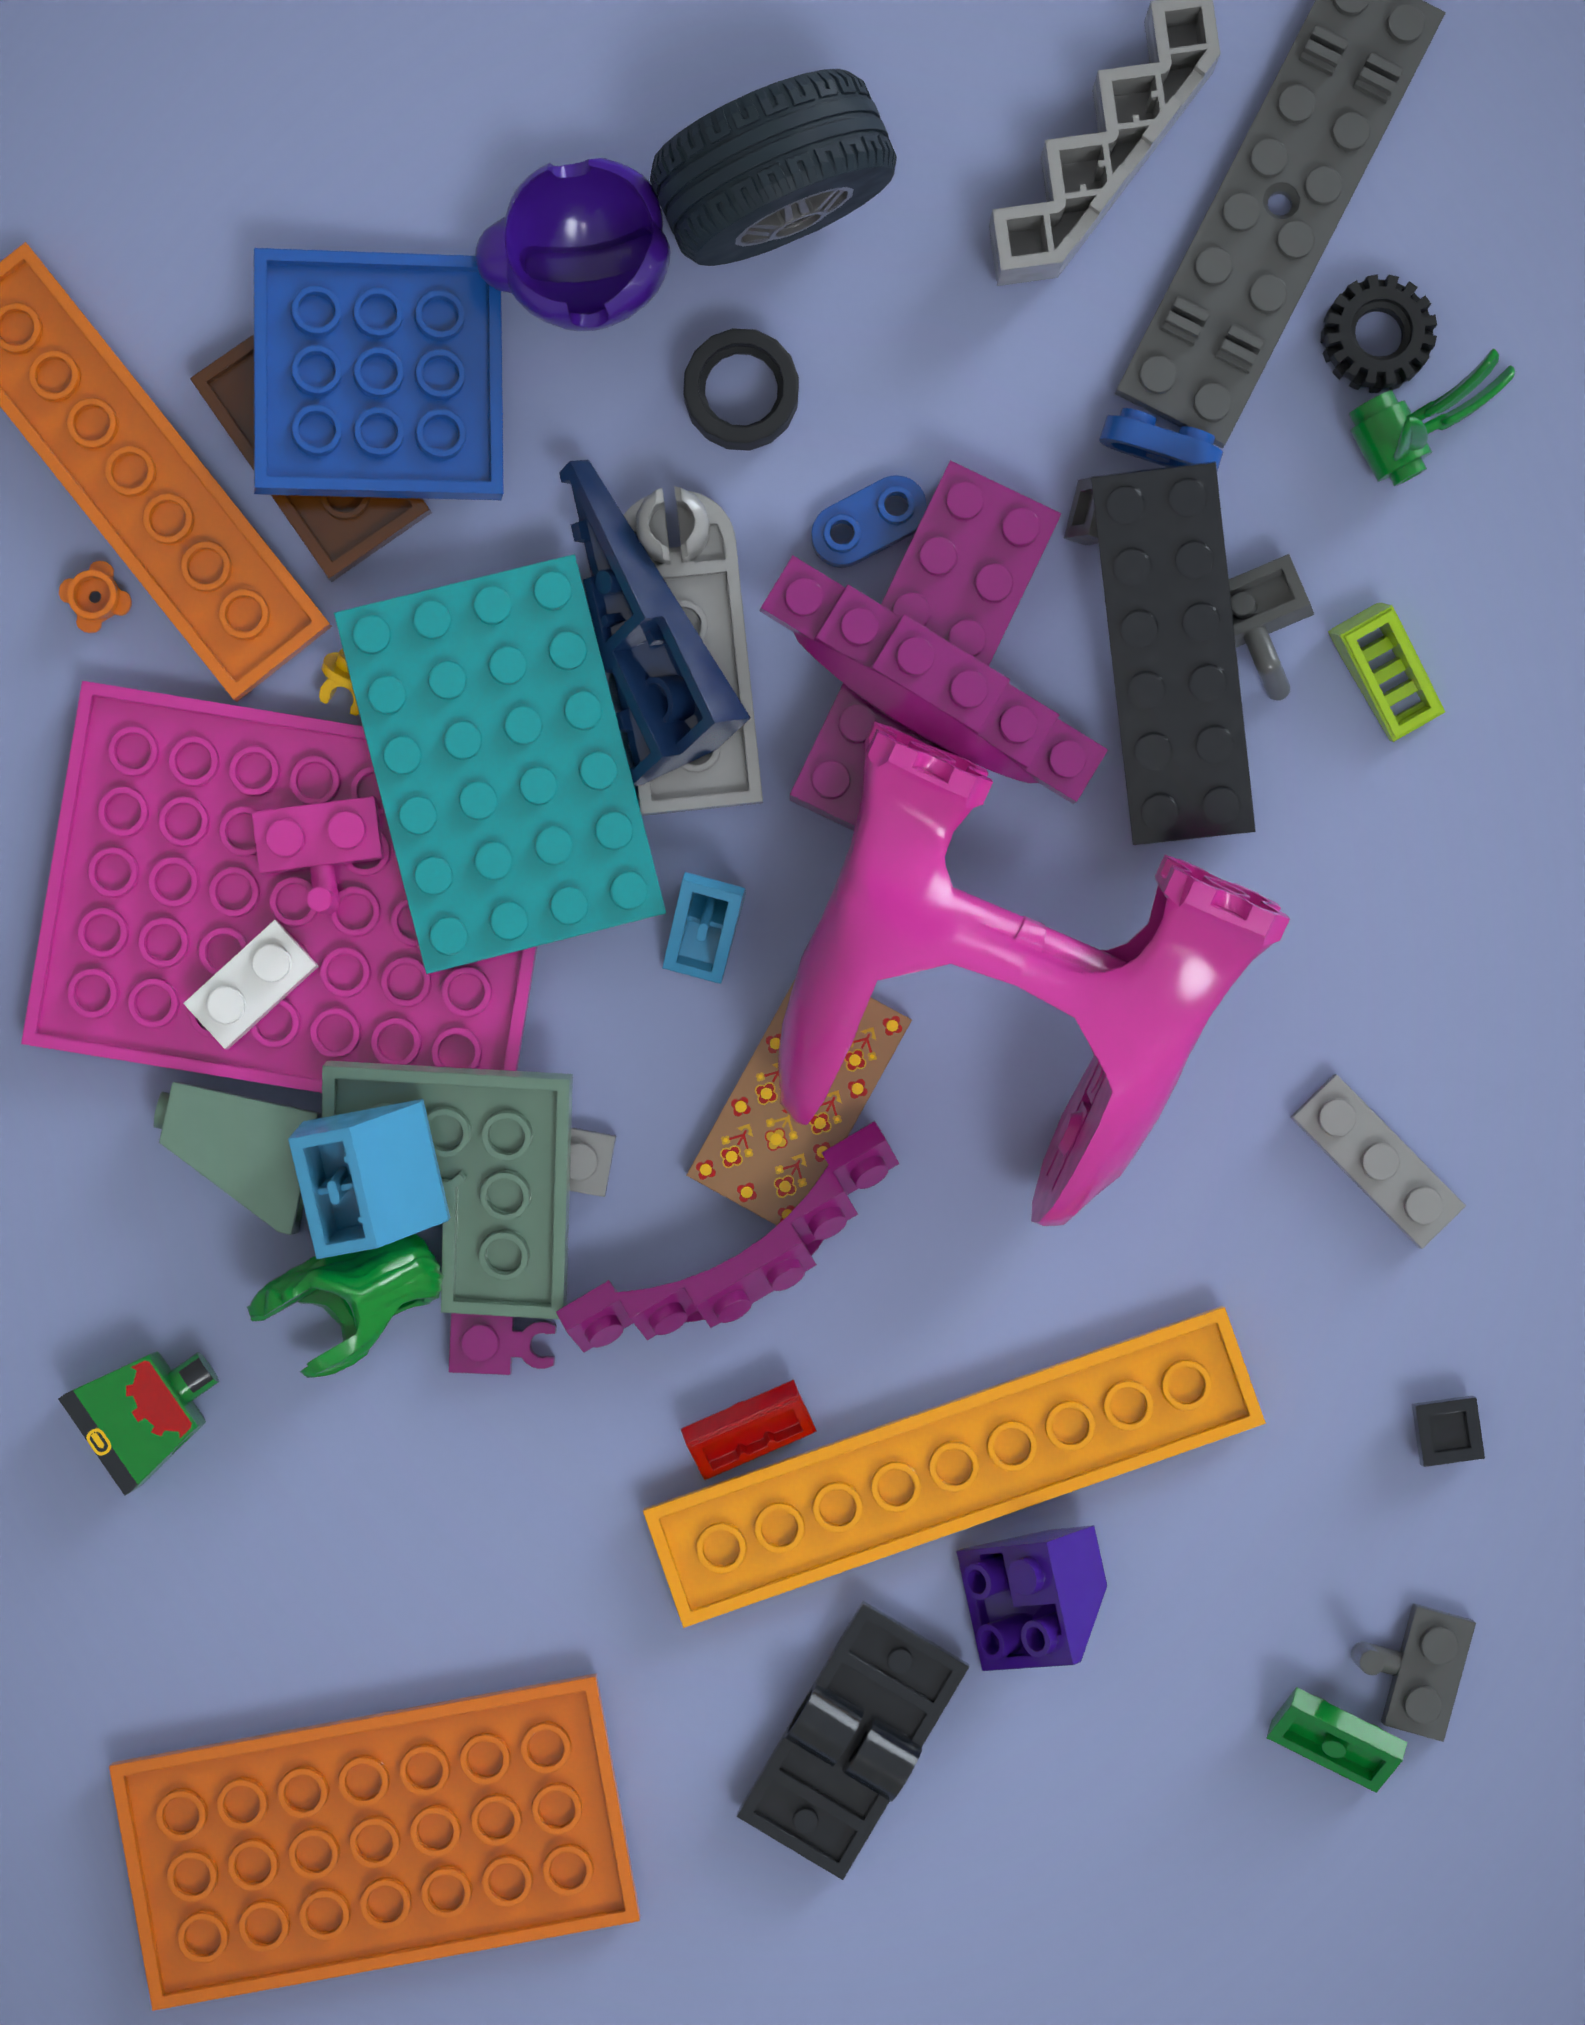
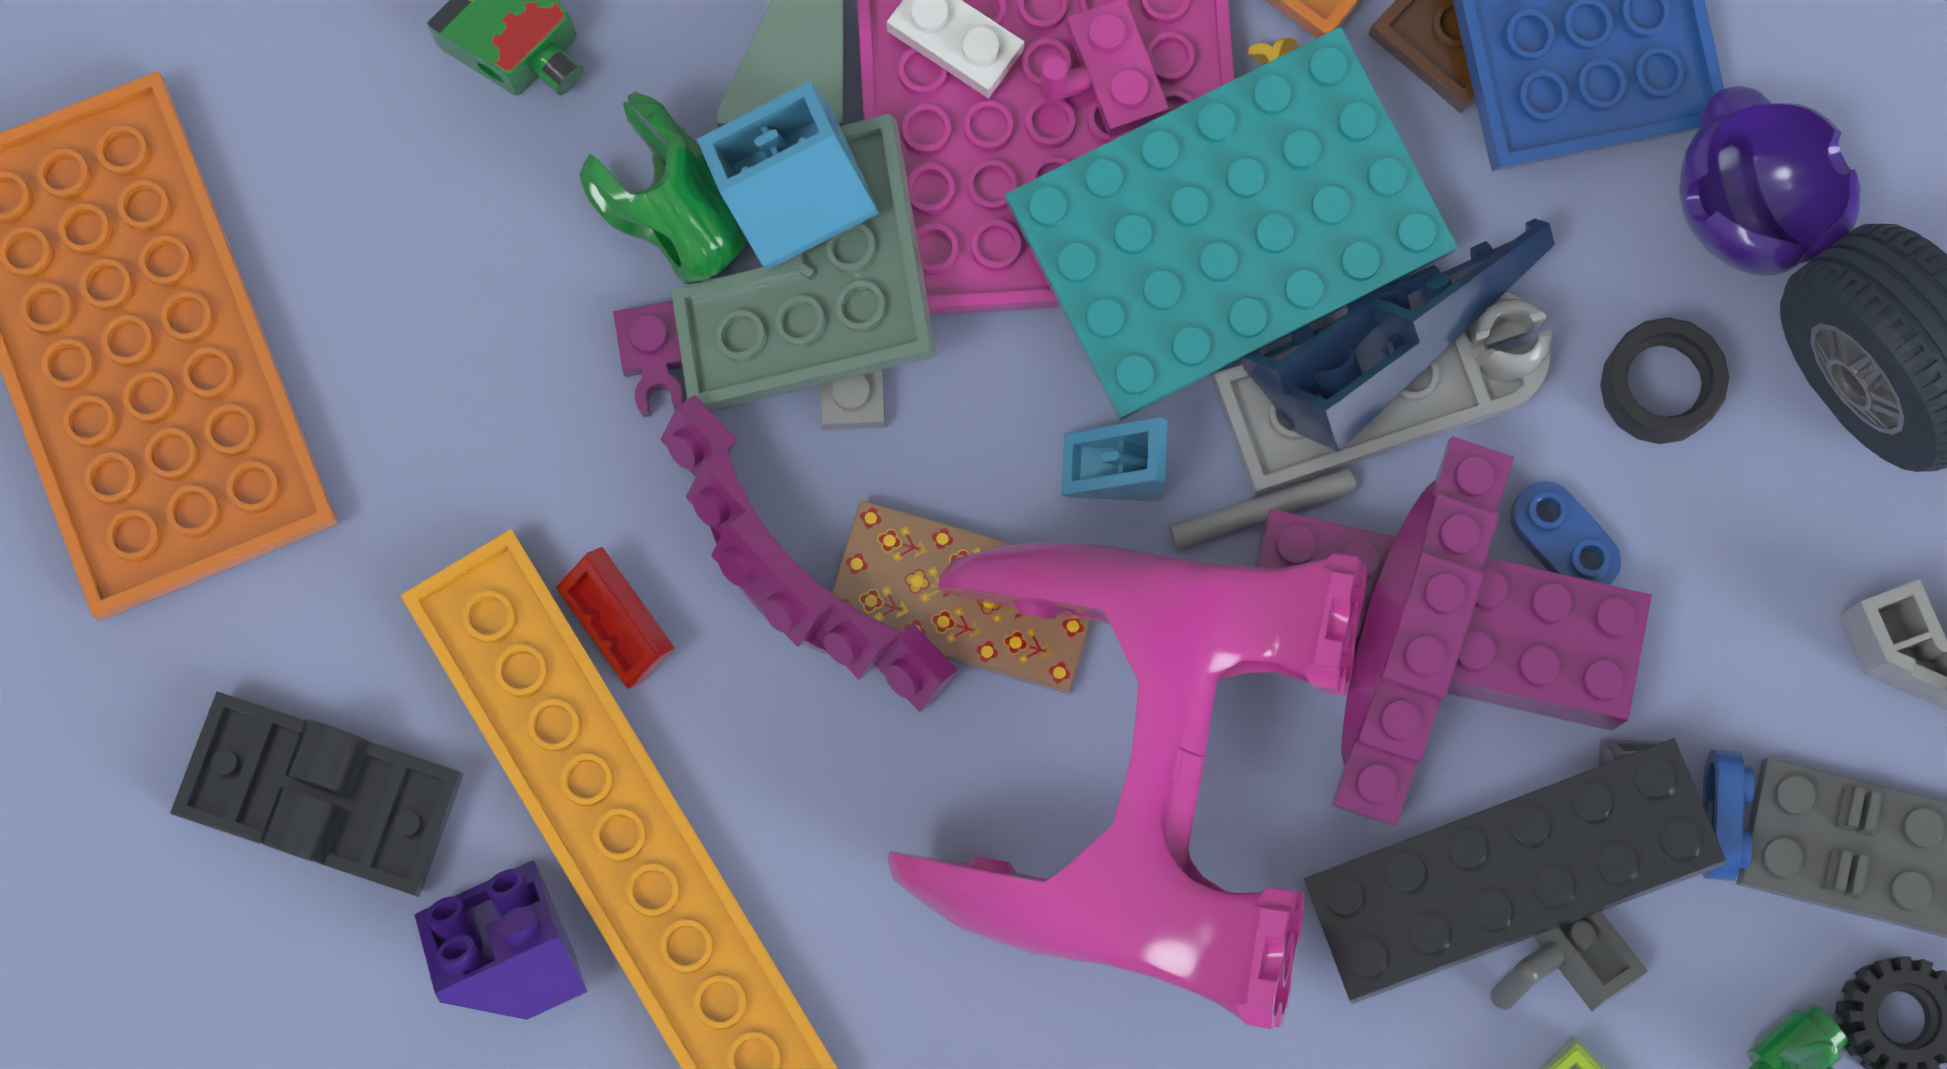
camera: 75 degrees right, 10 degrees down
none -> light grey bar [1169,467,1357,550]

